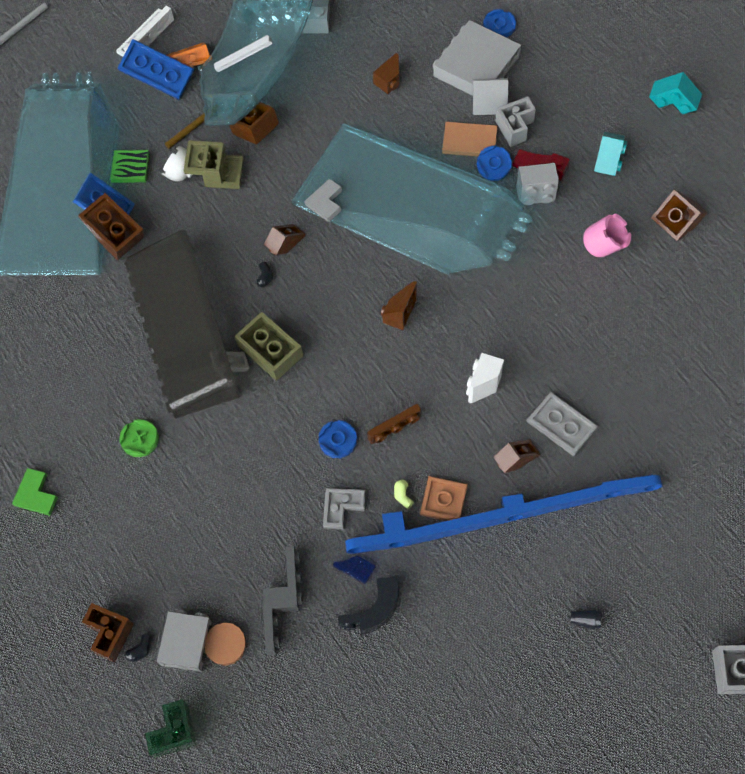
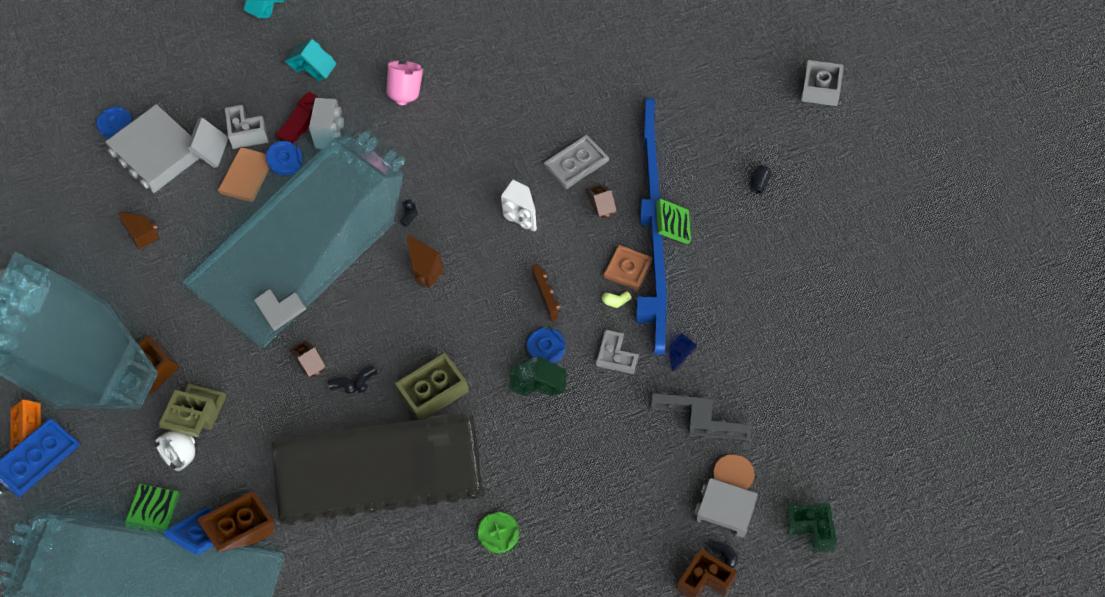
camera: 80 degrees left, 5 degrees down
pearl gold bar [165,103,221,149] -> none
axle [214,35,273,72] -> none
black arch [338,576,399,635] -> none
reddish brown slope [651,189,708,241] -> none
none -> black arm [354,366,377,393]
none -> black arm [400,200,417,227]
none -> clear green brick [510,356,566,396]
none -> bright green tile [656,199,691,244]

